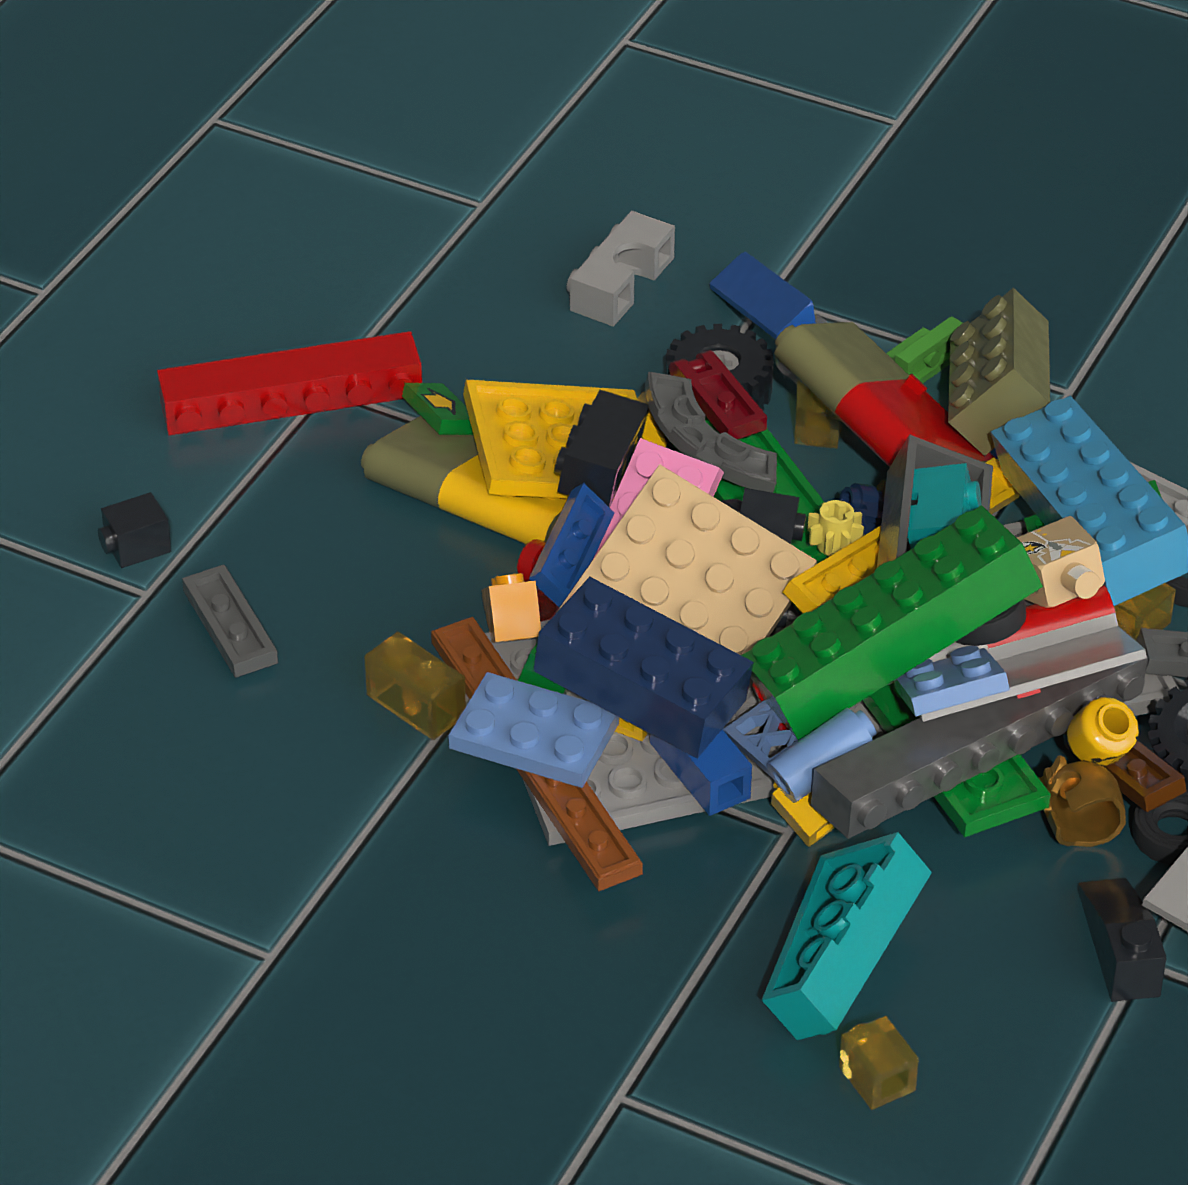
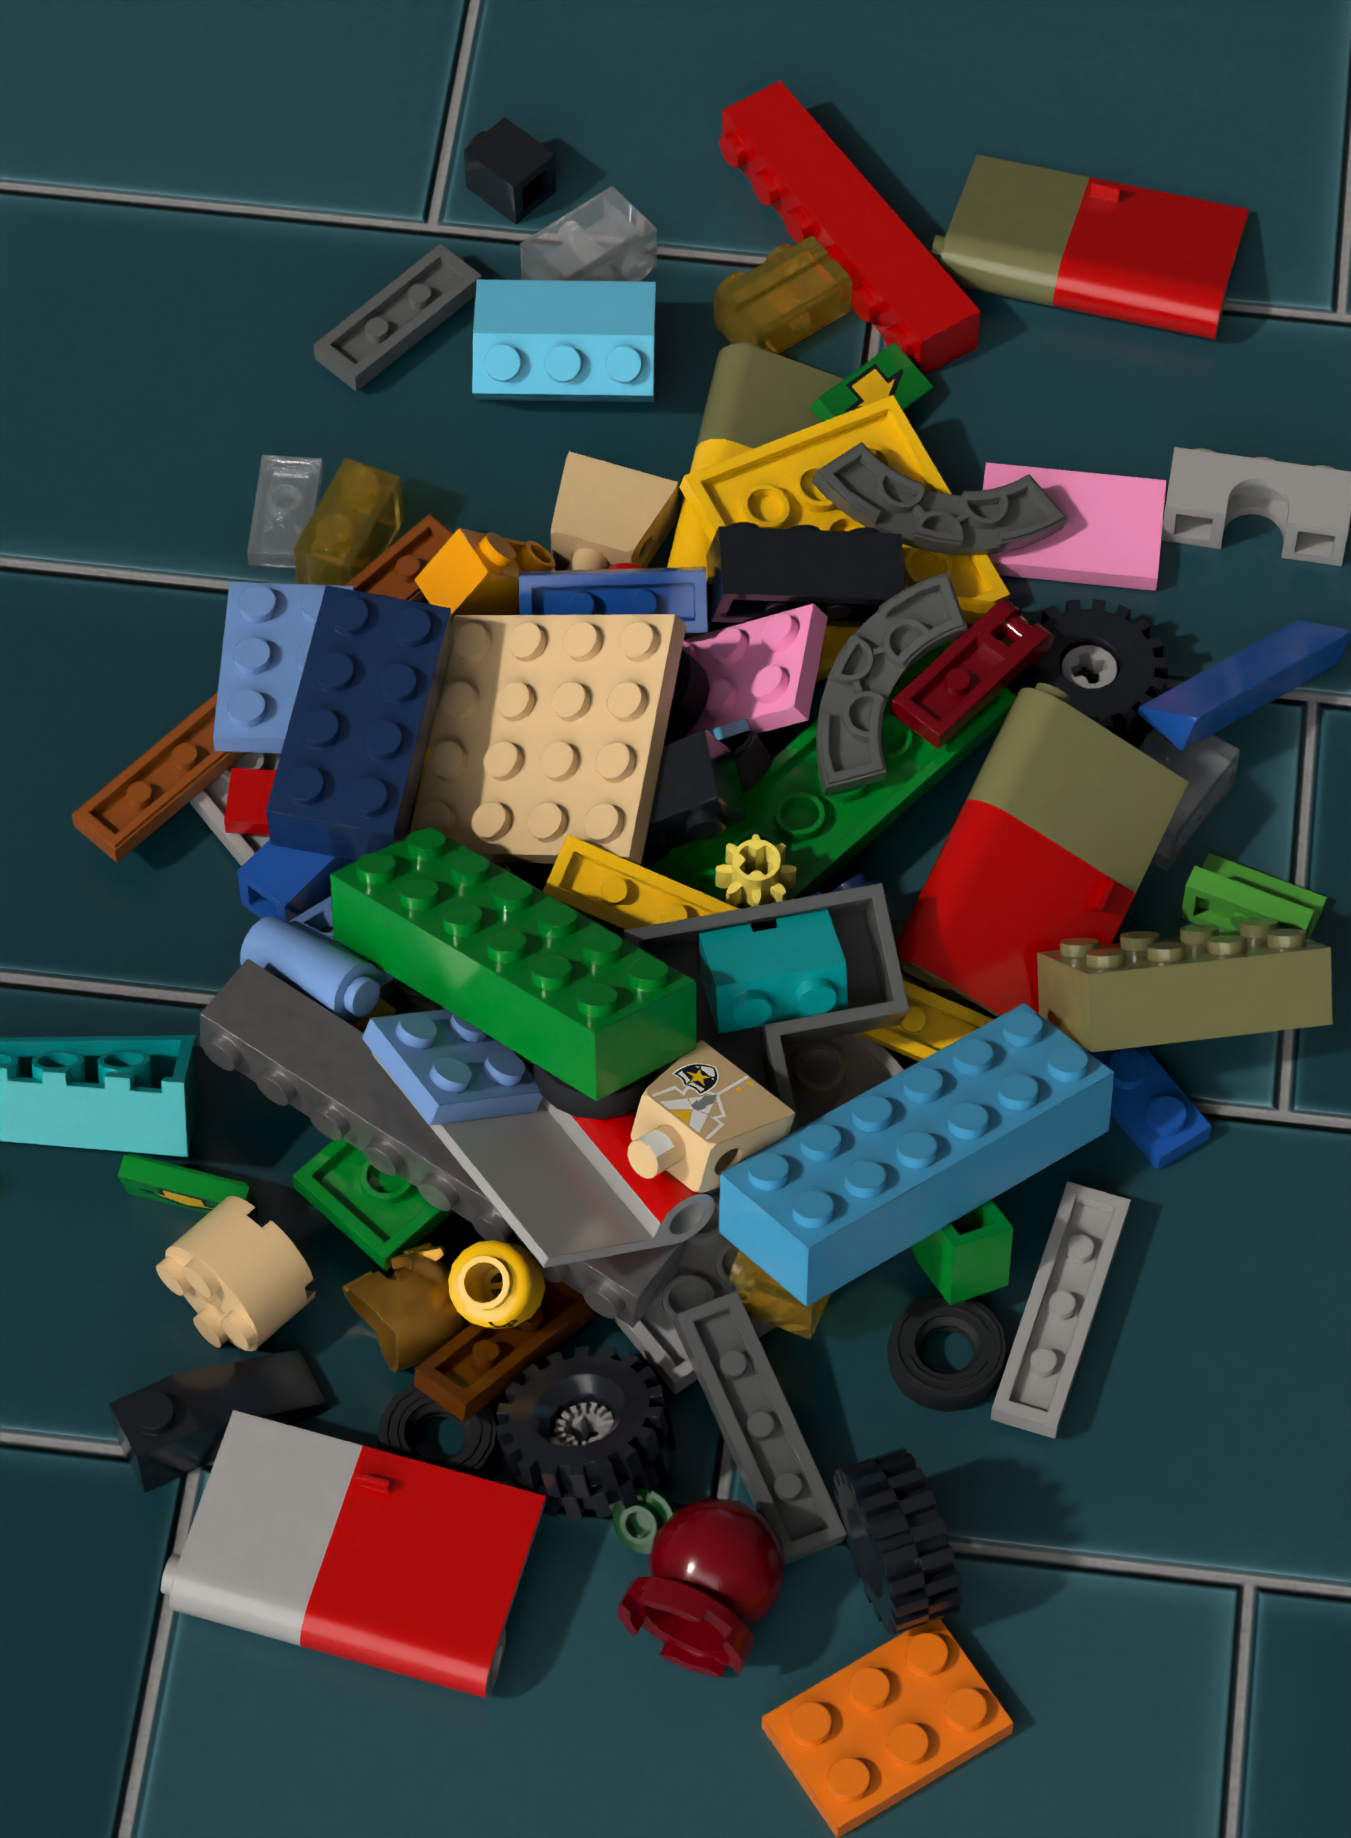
camera: 70 degrees right, 15 degrees up
none -> green tile [117,1153,259,1221]
none -> tan brick [156,1196,316,1351]
none -> red tile [224,767,276,835]
none -> clear plate [247,455,323,569]
none -> medium azure slope [472,279,656,402]
none -> clear brick [520,185,657,282]
none -> tan torso [551,451,678,570]
none -> clear yellow brick [714,236,852,354]
none -> dark grey tile [811,442,1068,555]
none -> door [931,154,1249,340]
none -> bright pink tile [983,462,1166,591]

